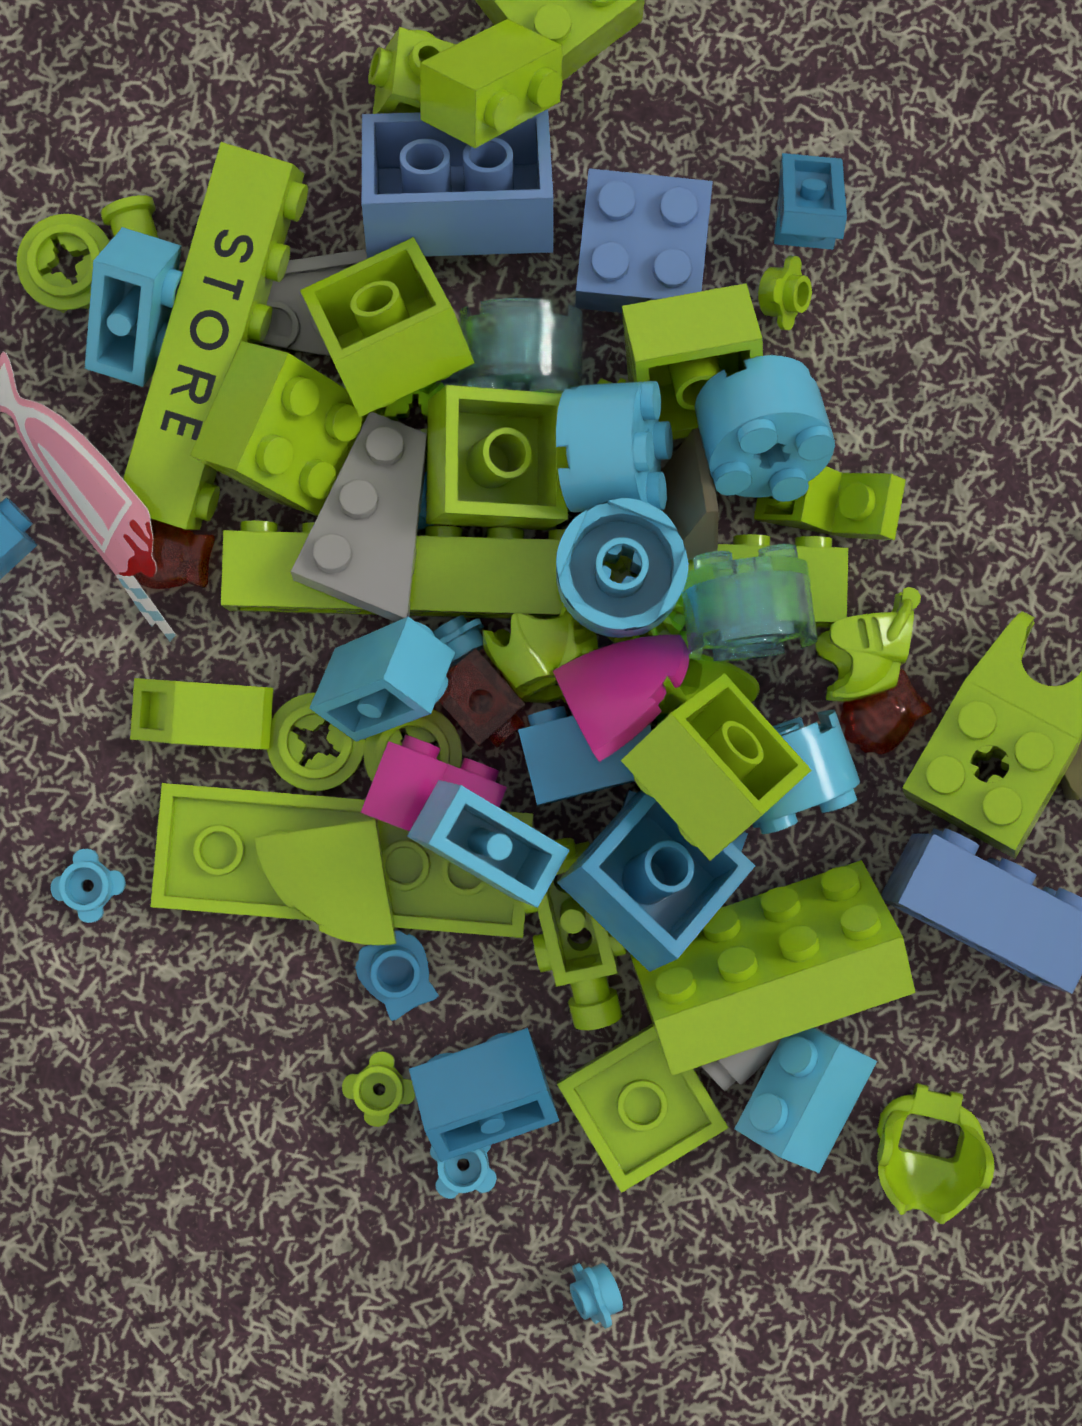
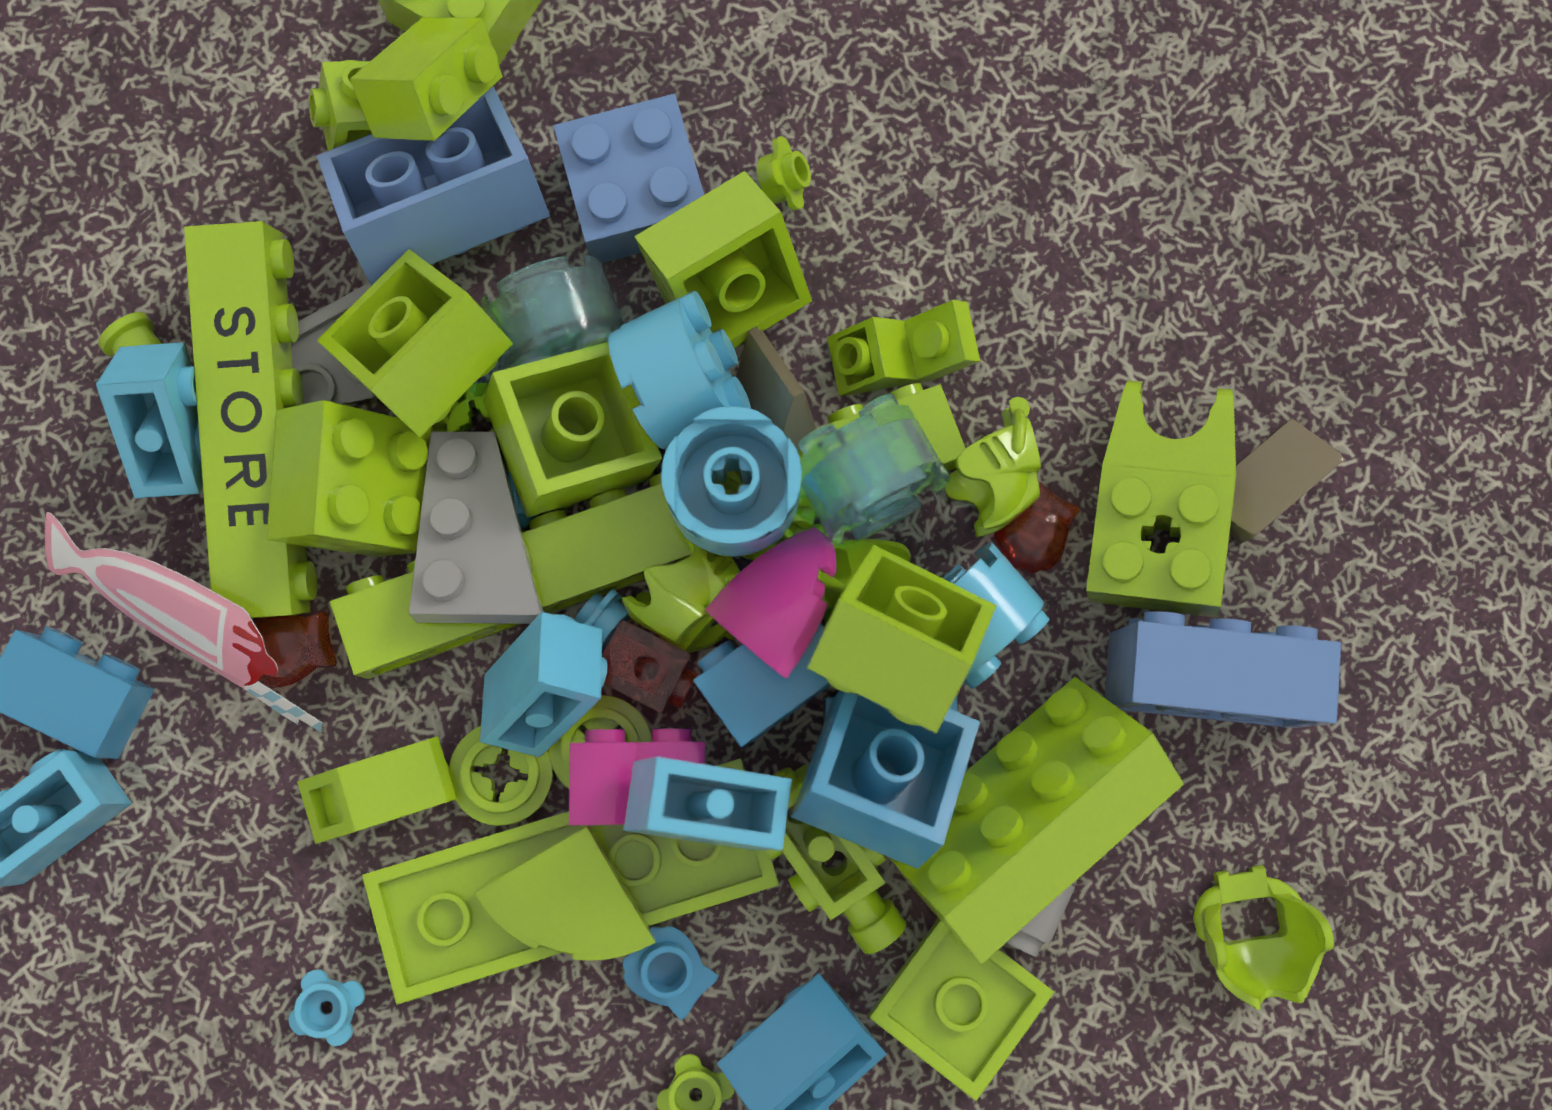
camera: 30 degrees left, 5 degrees down
lime gear [16,214,110,313] -> none
medium azure brick [695,355,835,502] -> none
medium azure brick [734,1027,877,1173] -> none
dark azure slope [774,153,847,250] -> none

